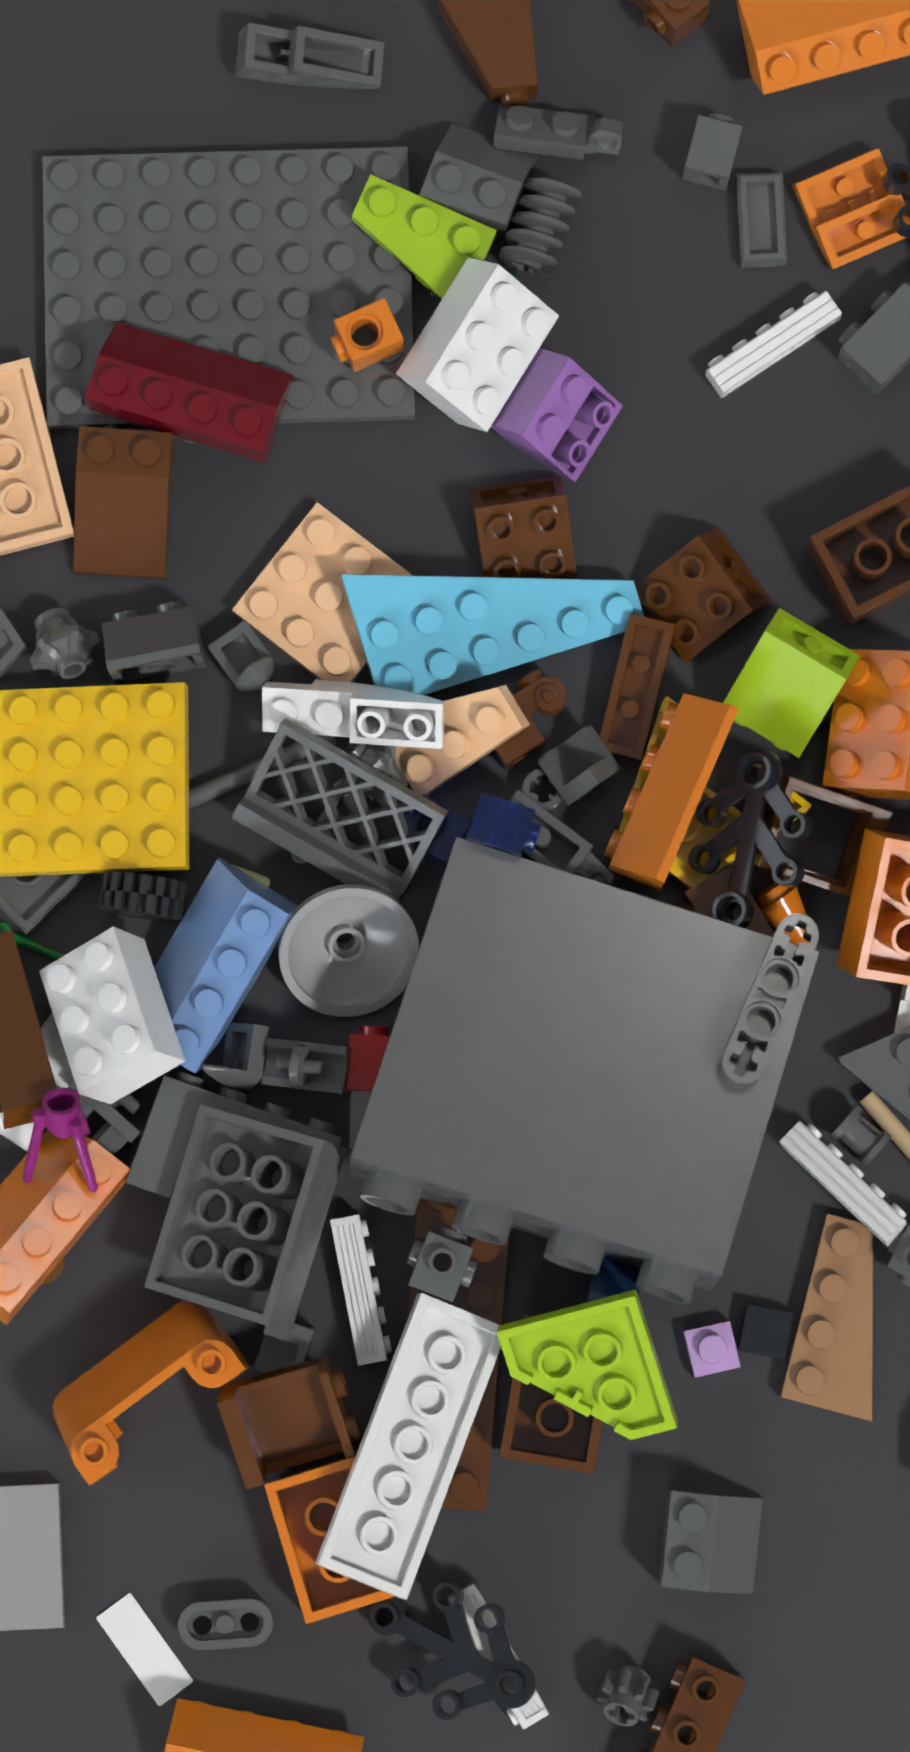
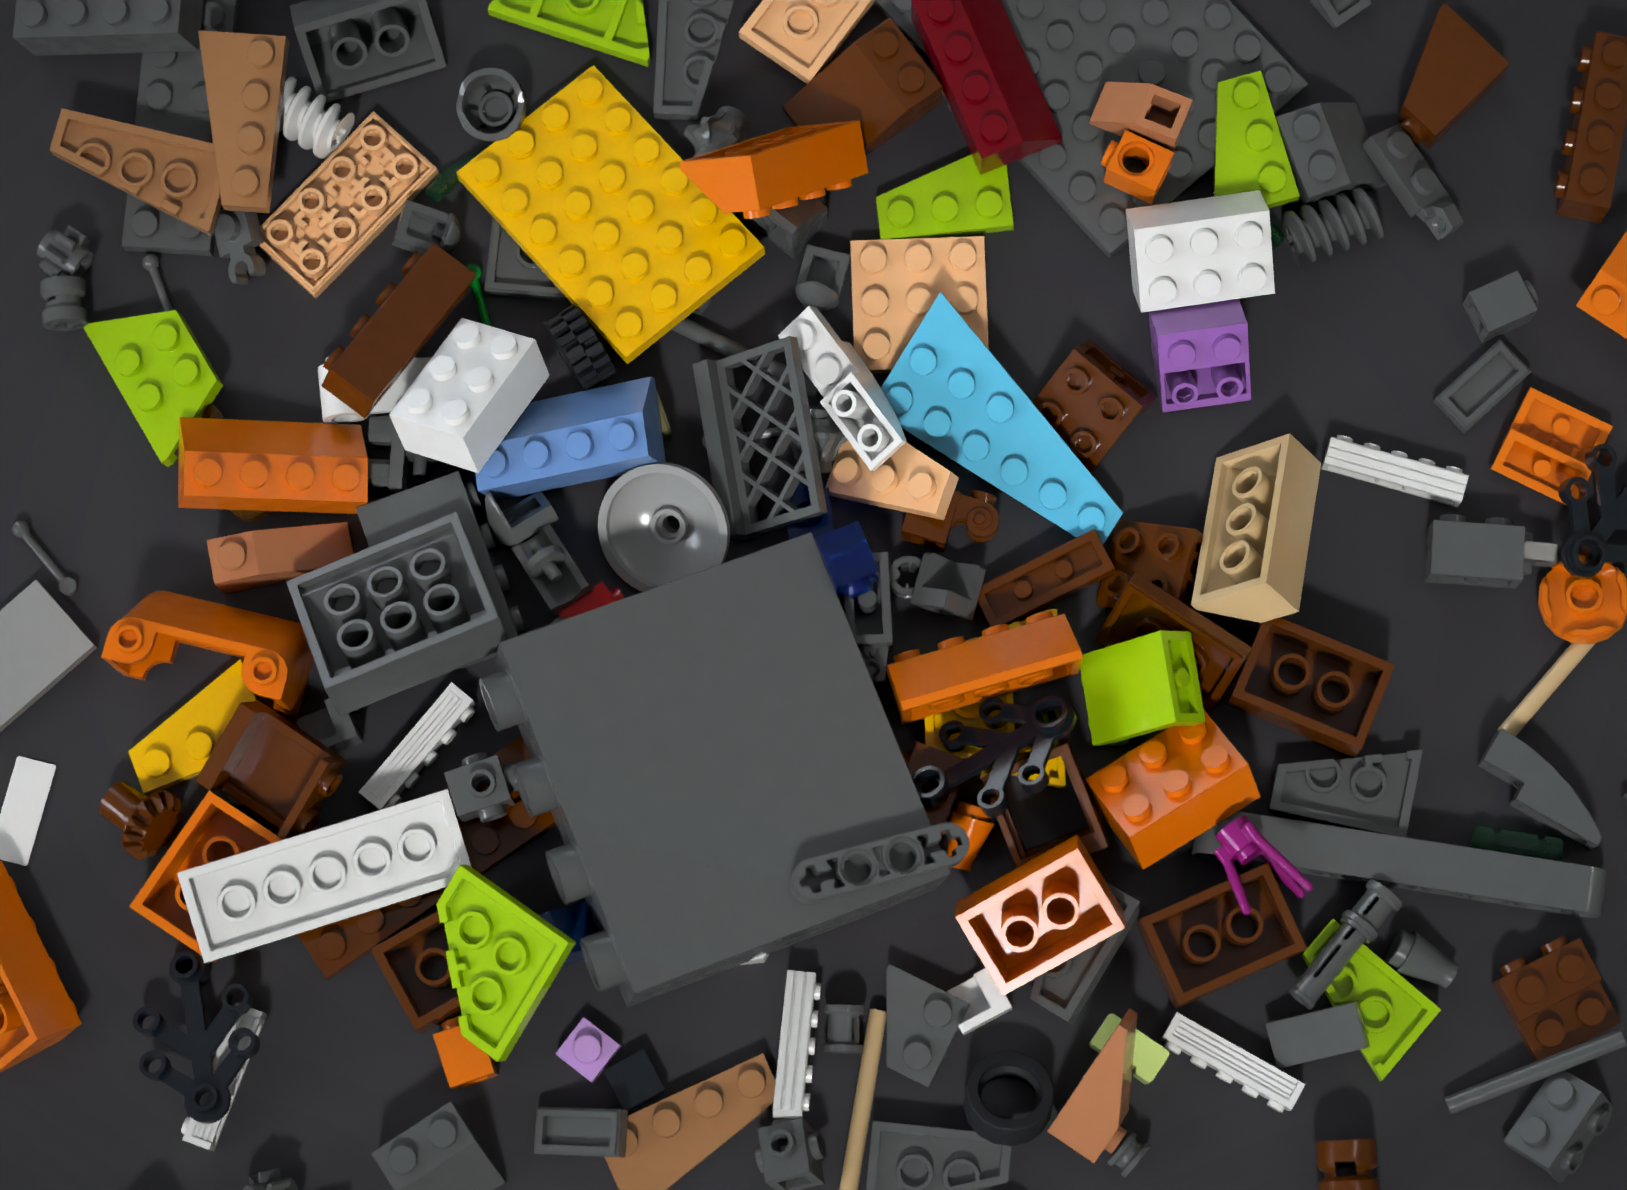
camera: 55 degrees right, 5 degrees down
magenta plant [23,1088,98,1193] -> none
dark grey plate [178,1597,274,1650] -> none
none -> reddish brown gear [99,781,183,860]
none -> yellow wing [128,659,258,796]
none -> nougat slope [206,522,354,594]
none -> orange brick [433,1017,499,1090]
none -> dark grey tile [534,1107,628,1158]
none -> orange slope [680,120,869,219]
none -> lime wing [876,155,1014,240]
none -> nougat slope [1089,82,1193,152]
none -> reddish brown tile [1095,573,1252,714]
none -> tan slope [1191,433,1321,623]

